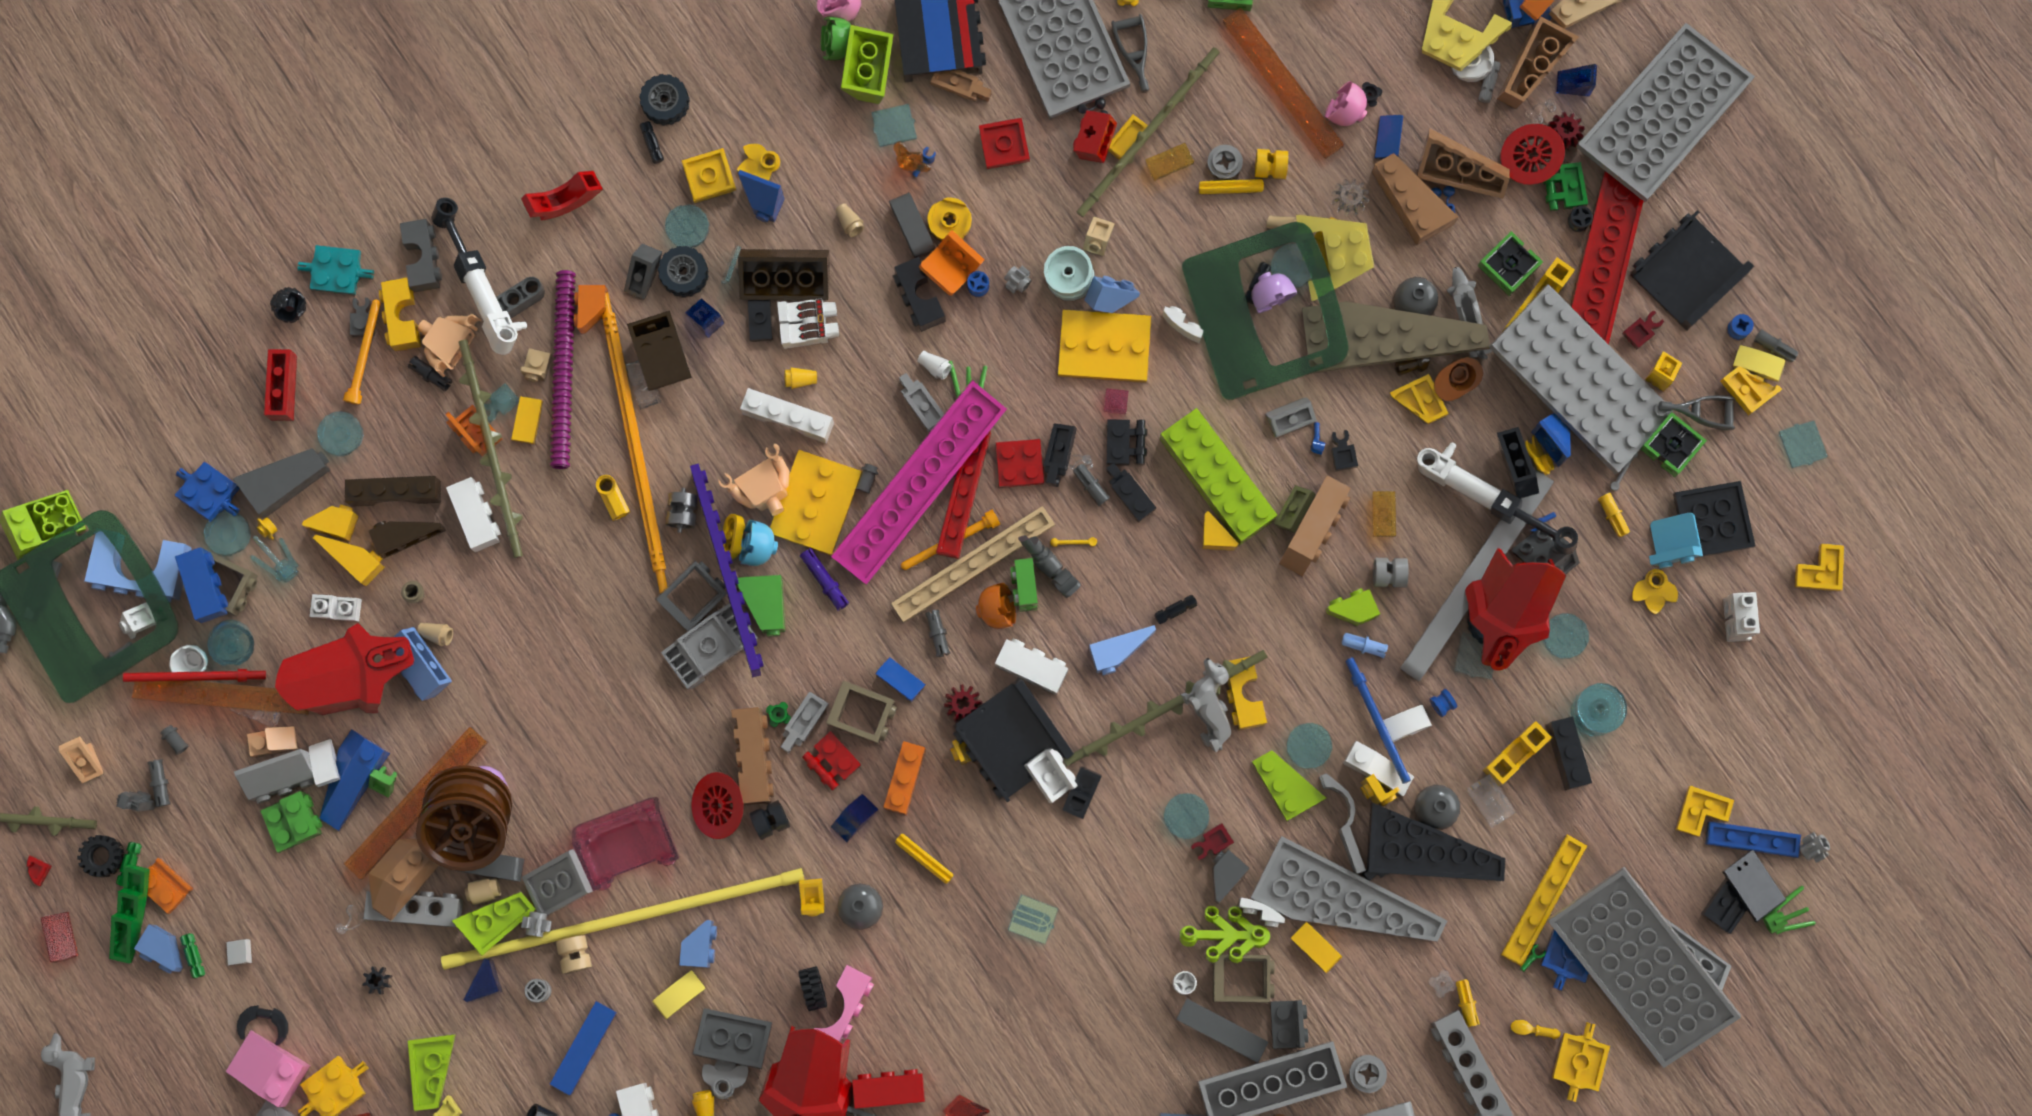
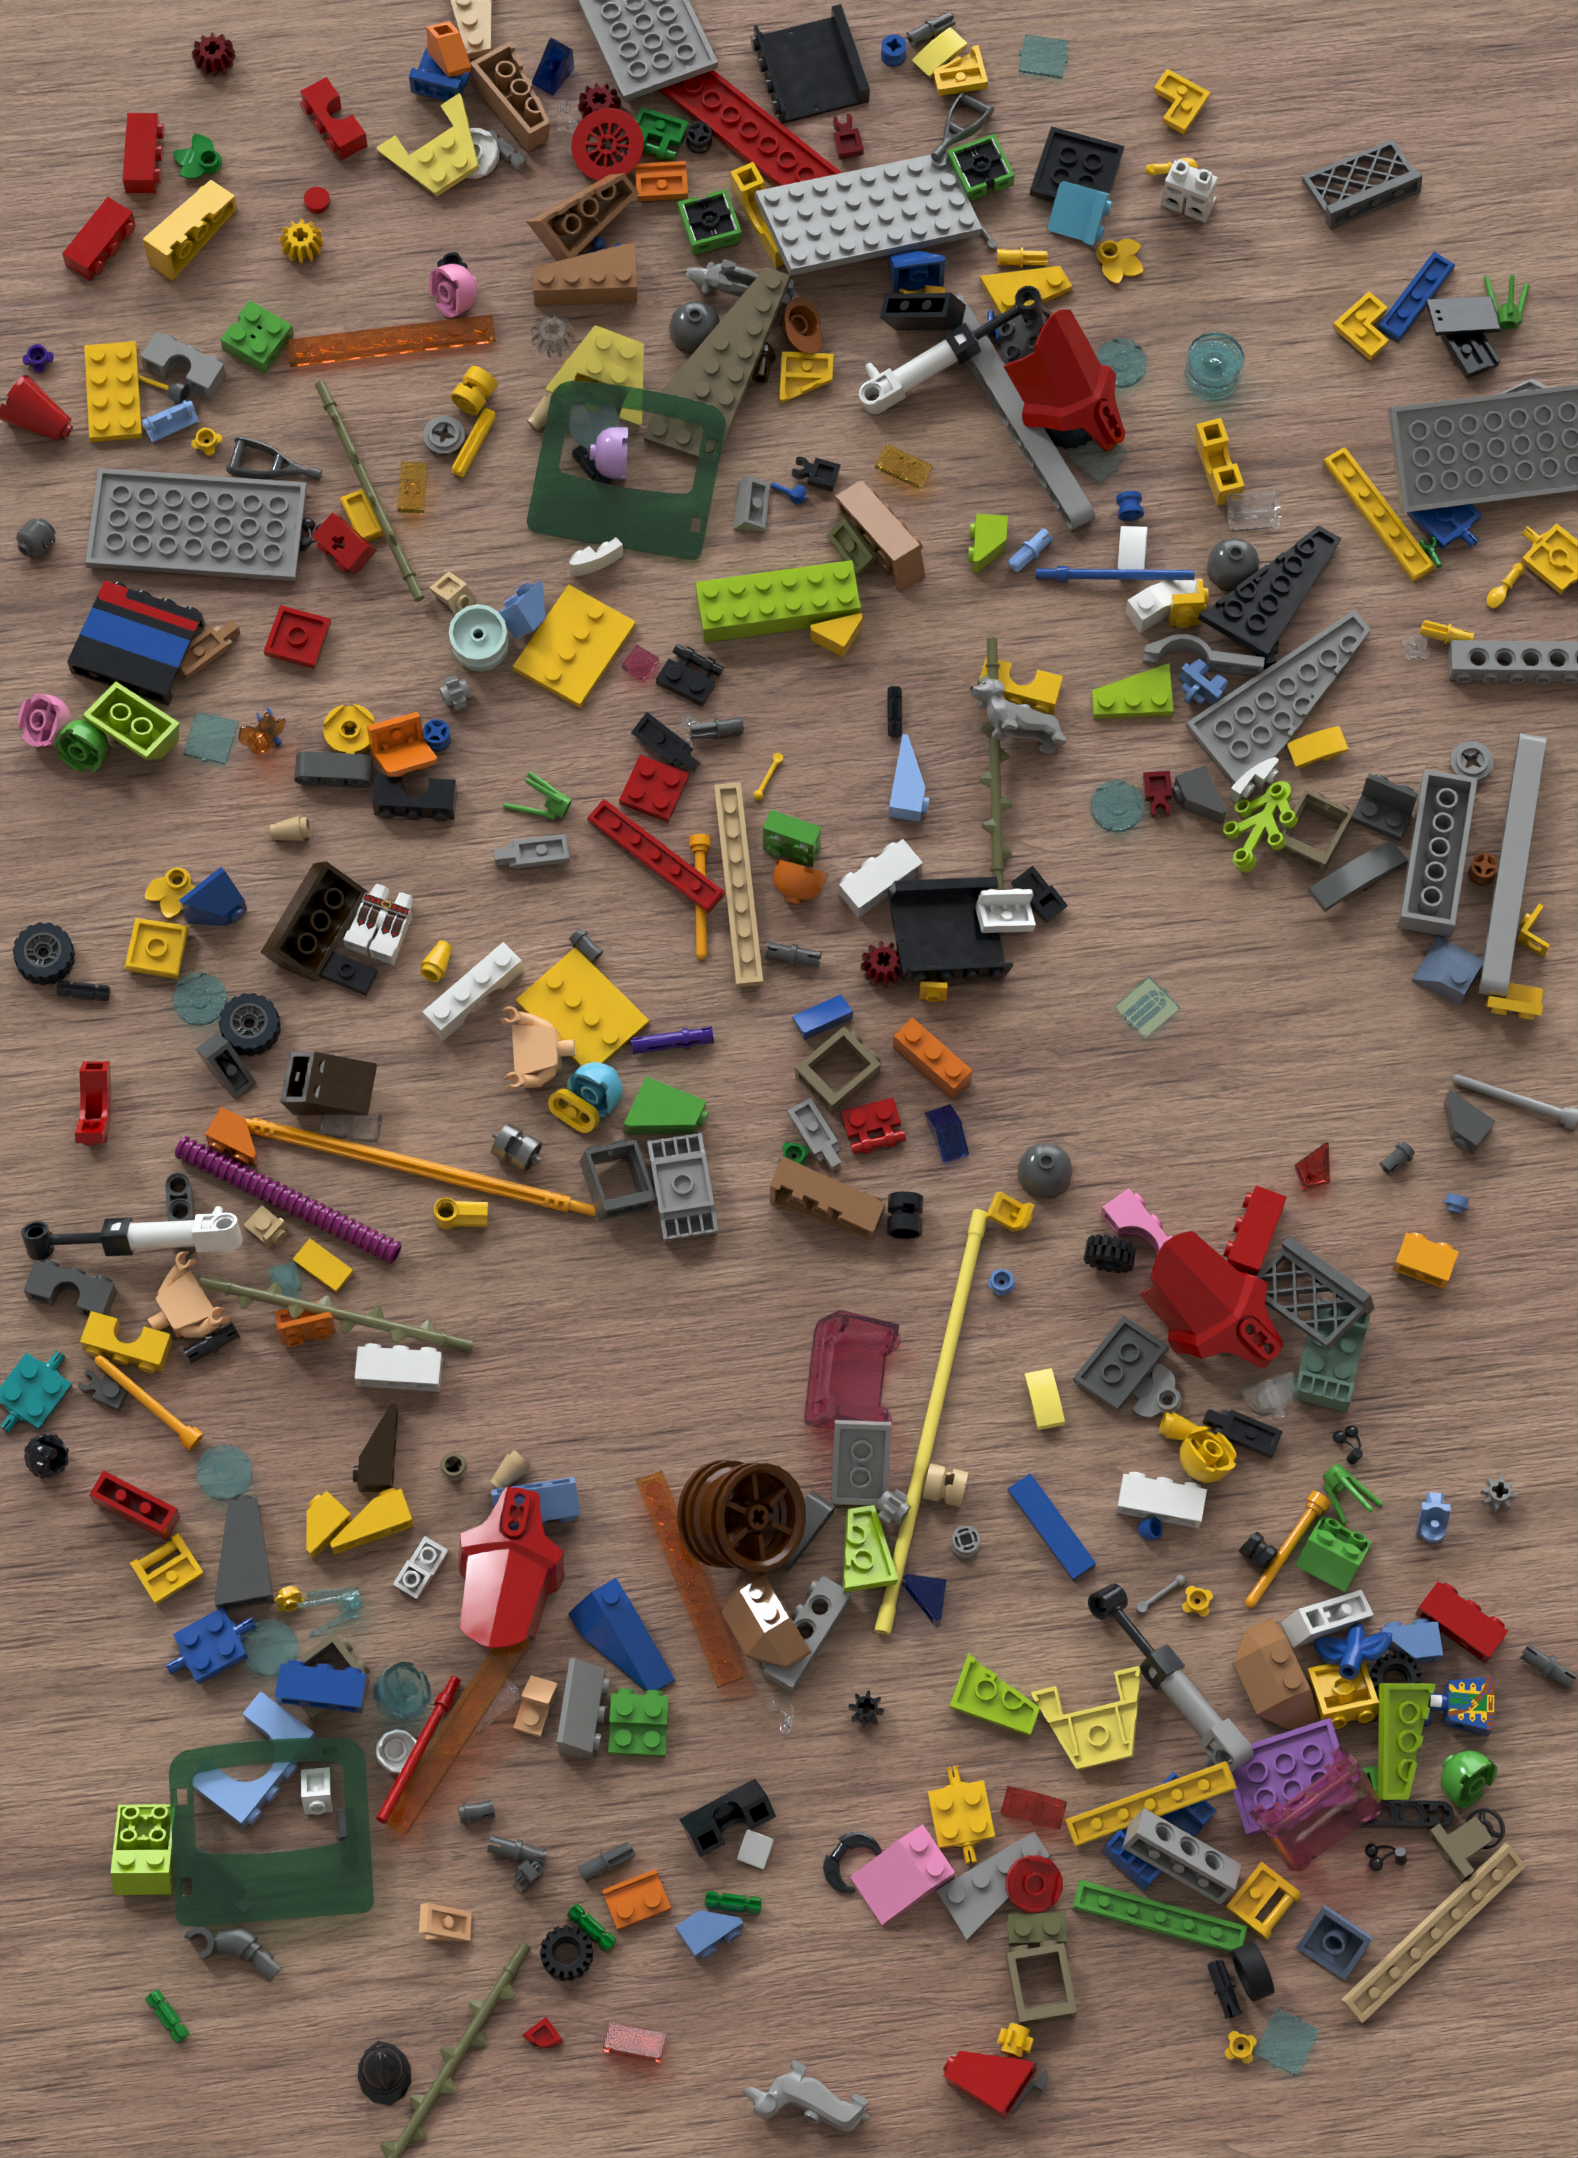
camera: 65 degrees left, 10 degrees down
green slope [109,864,150,964] -> none
white slope [309,739,340,787] -> none
dark brown arch [345,476,441,507] -> none
bright green tile [369,766,397,798] -> none
tan brick [465,877,501,905] -> none
medium blue slope [679,920,717,968] -> none
clear blue slope [685,298,724,338] -> none
dark purple plate [690,463,764,678] -> none
red piece [691,772,743,839] -> none
clear light blue piece [721,246,742,284] -> none
dark pink plate [831,380,1007,585] -> none
yellow axle [895,834,953,884] -> none
white cone [918,351,952,380] -> none
dark grey piece [1018,535,1081,598] -> none
black hinge [1106,463,1156,523] -> none
white wheel [1173,971,1197,995] -> none
clear light blue tile [1286,723,1332,769] -> none
light grey wheel [1373,557,1408,588] -> none
blue slope [1374,115,1404,160] -> none
black brick [1546,716,1592,791] -> none
yellow slope [1645,351,1682,392] -> none
light grey gear [1800,832,1830,863] -> none
none -> yellow plate [129,1533,204,1605]
none -> dark grey axle [577,1842,635,1883]
none -> orange plate [635,161,688,202]
none -> black arch [679,1779,776,1857]
none -> yellow wing [980,266,1072,315]
none -> medium blue plate [988,1269,1015,1296]
none -> yellow piece [1145,158,1198,176]
none -> medium blue hips [1179,659,1228,705]
none -> dark grey fence [1302,139,1422,230]

